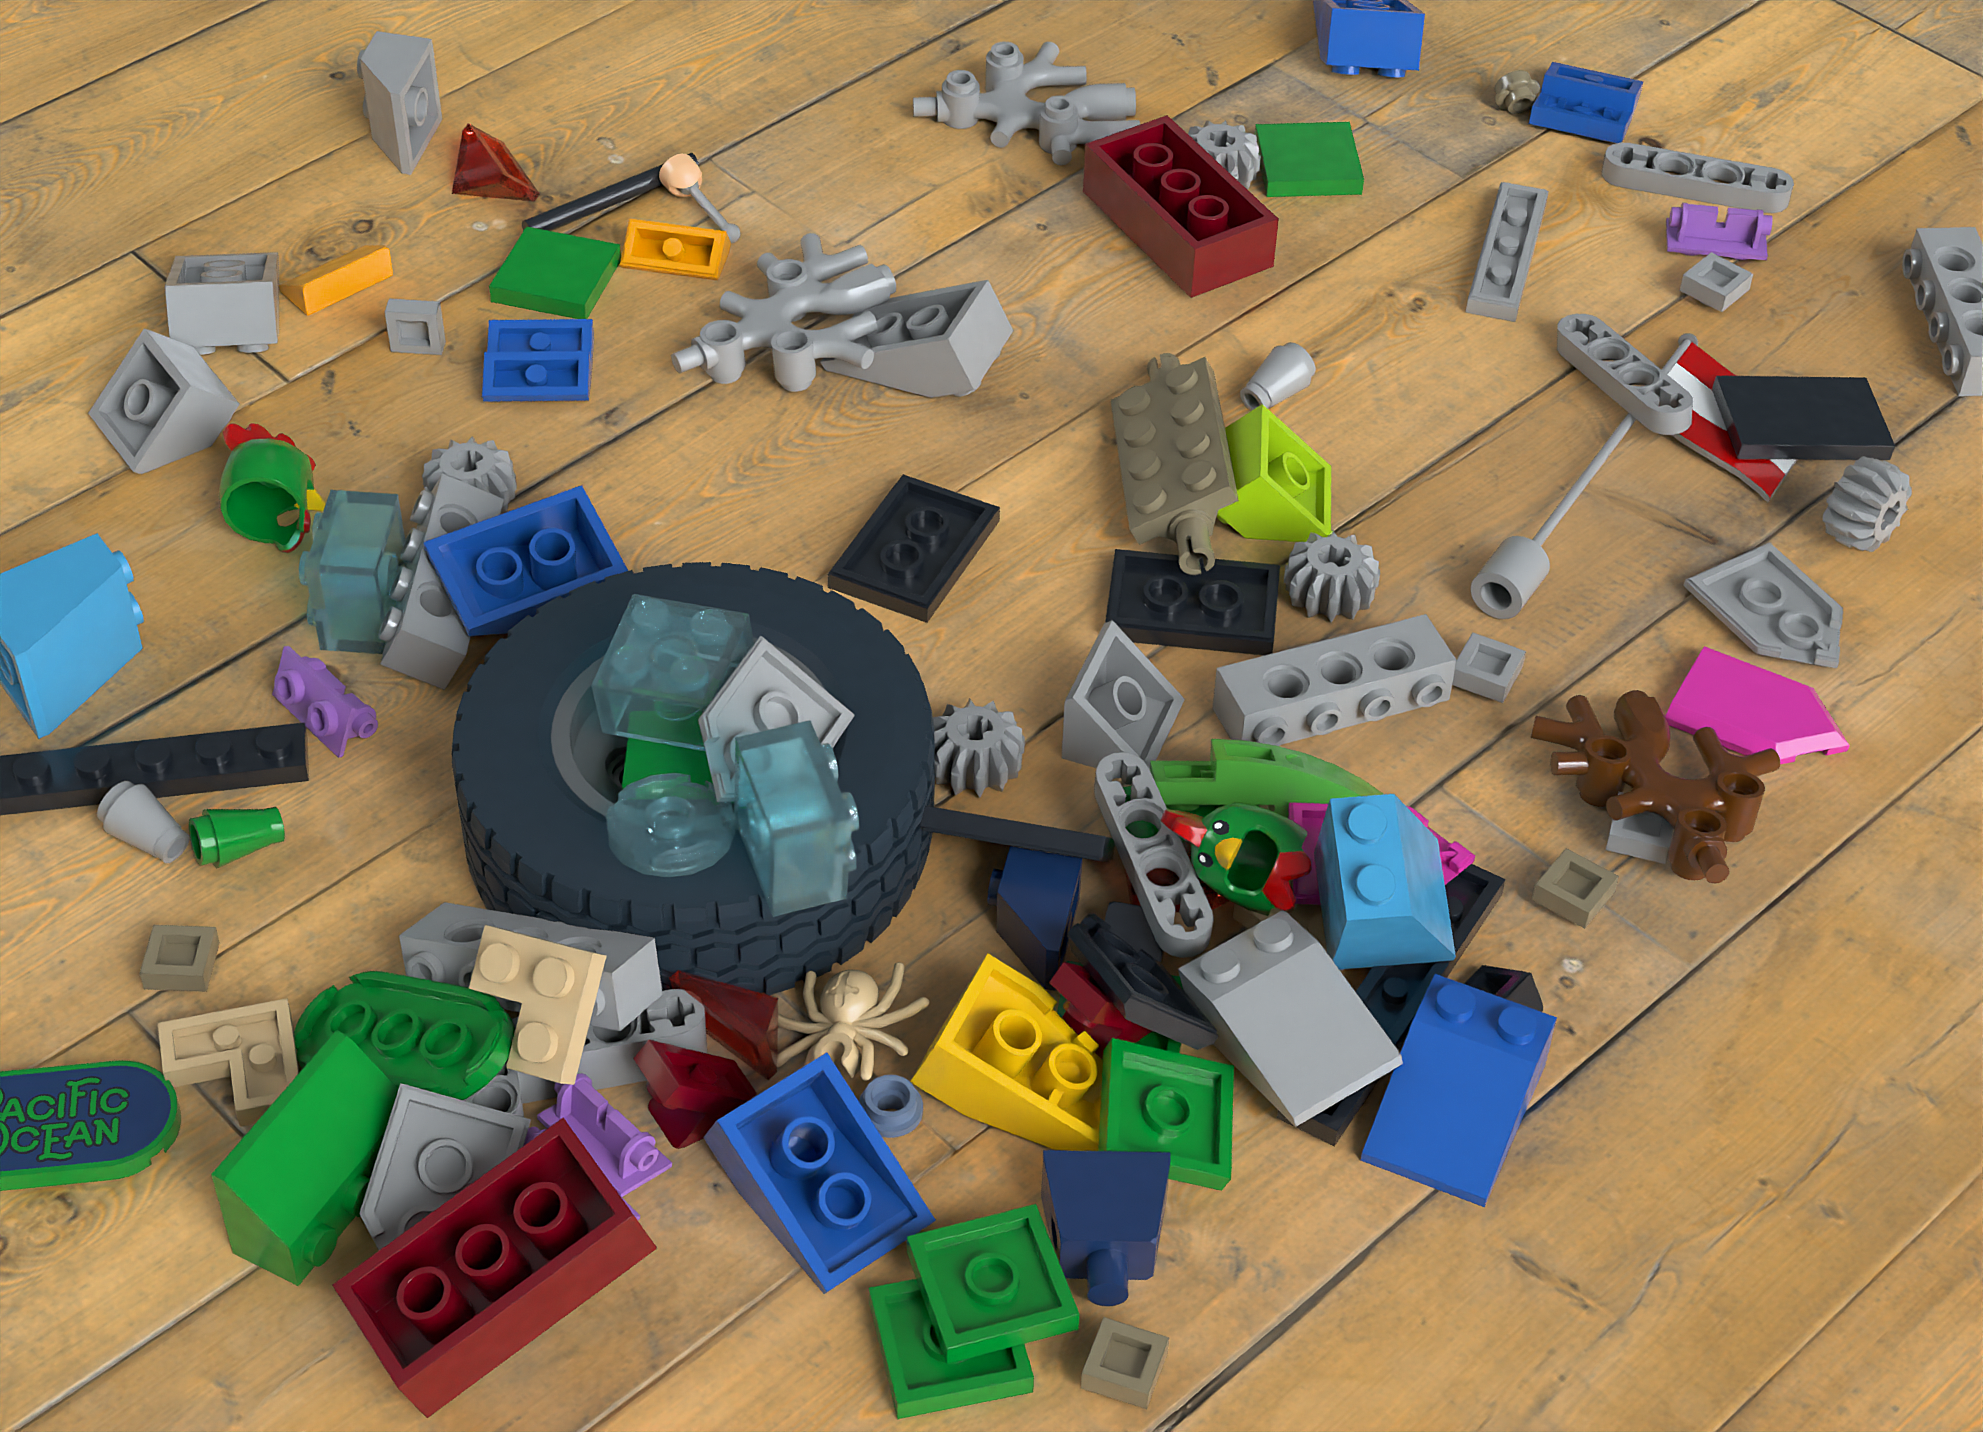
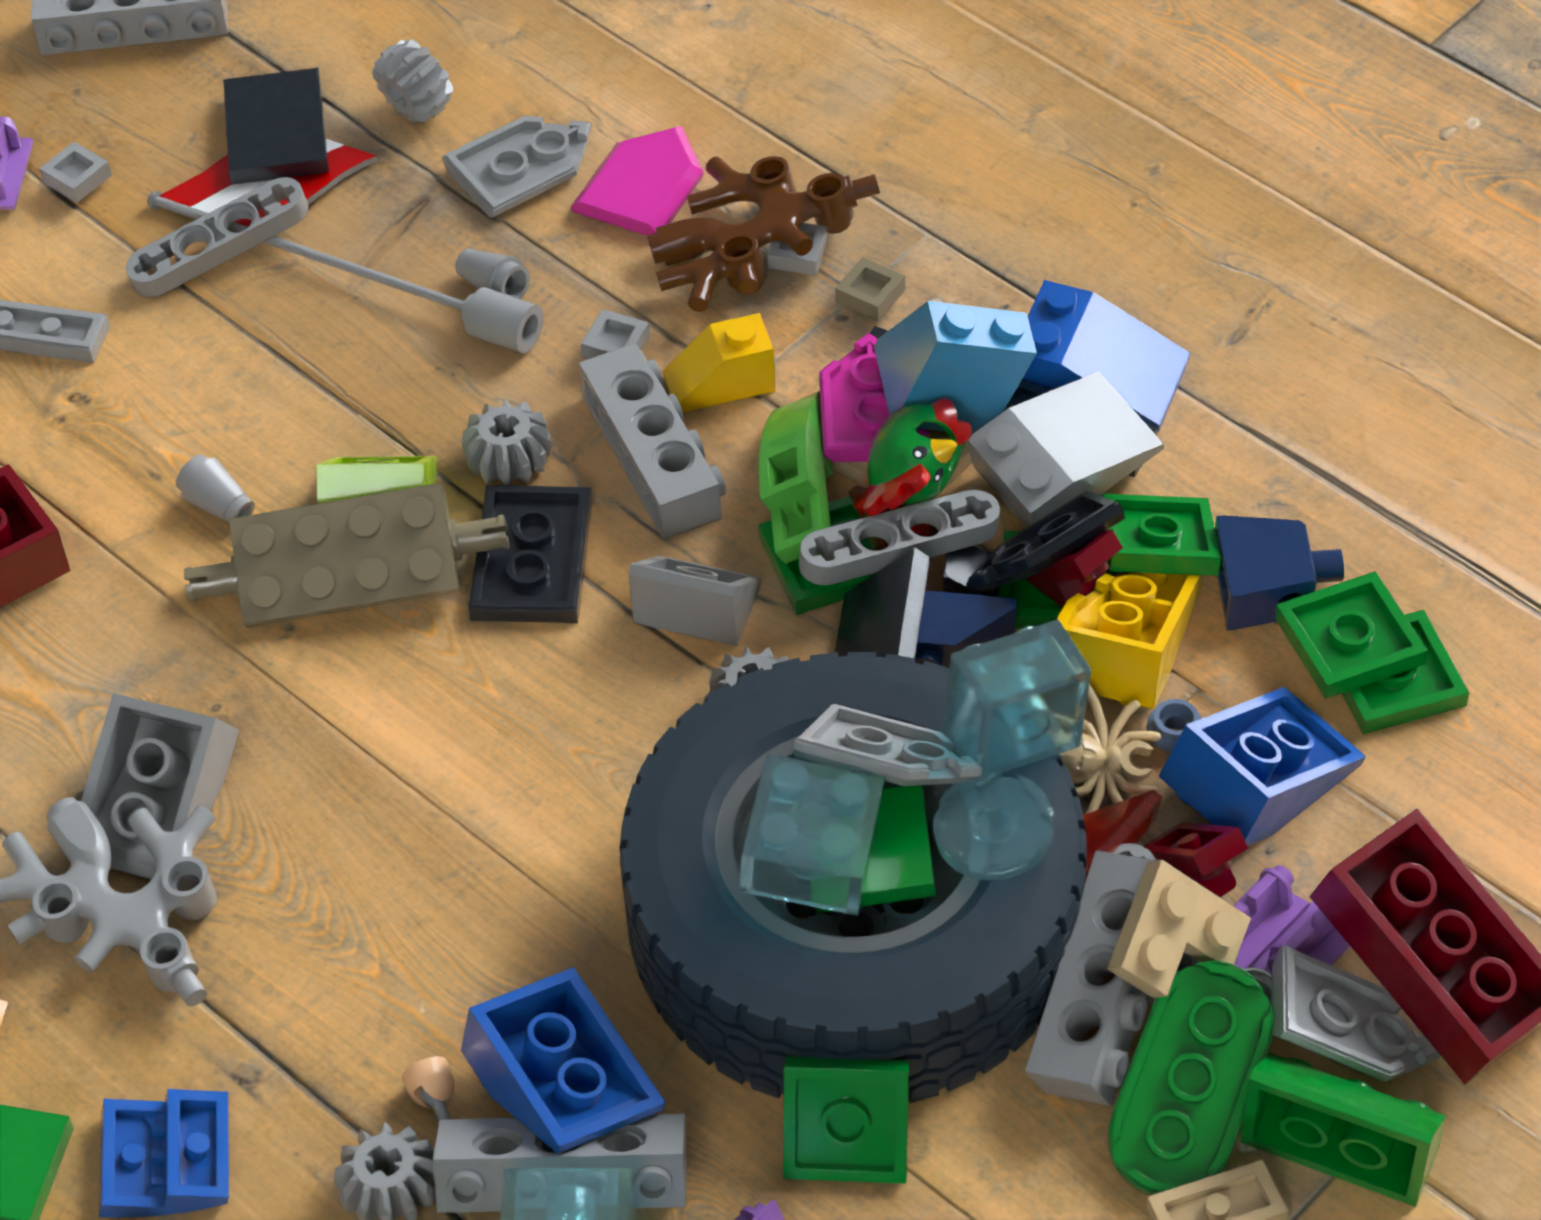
camera: 90 degrees left, 5 degrees up
black tile [828,474,1000,623] -> none
dark tan plate [1081,1317,1169,1409] -> none
none -> light grey cone [455,248,530,299]
none -> yellow slope [663,313,776,412]
none -> green tile [783,1056,909,1184]

